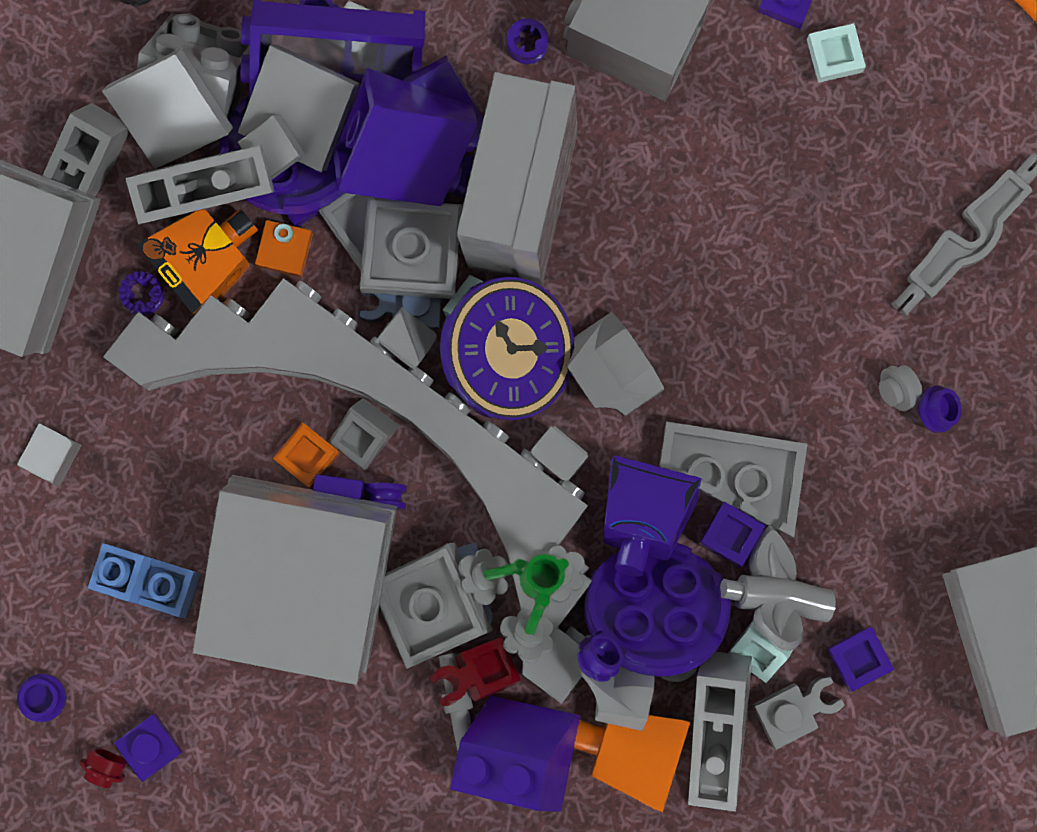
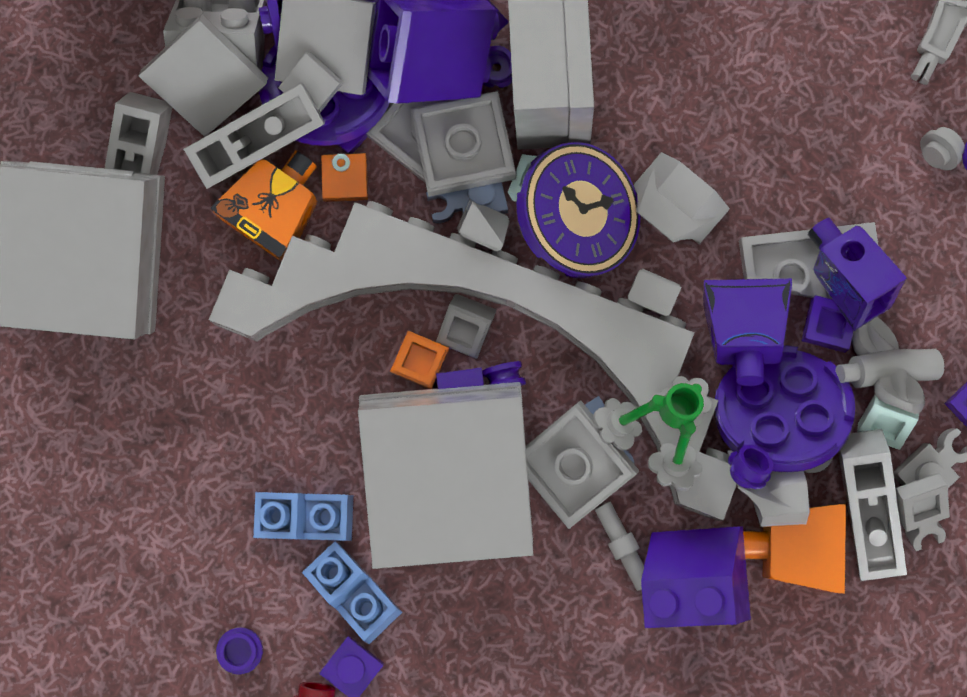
camera: 15 degrees left, 0 degrees up
light grey slope [17,423,82,486] -> none
dark purple bush [118,271,164,316] -> none
dark red plate [429,637,521,706] -> none
none -> medium blue slope [302,541,402,644]
none -> dark purple torso [808,218,907,331]
none -> light grey plate [895,473,950,551]

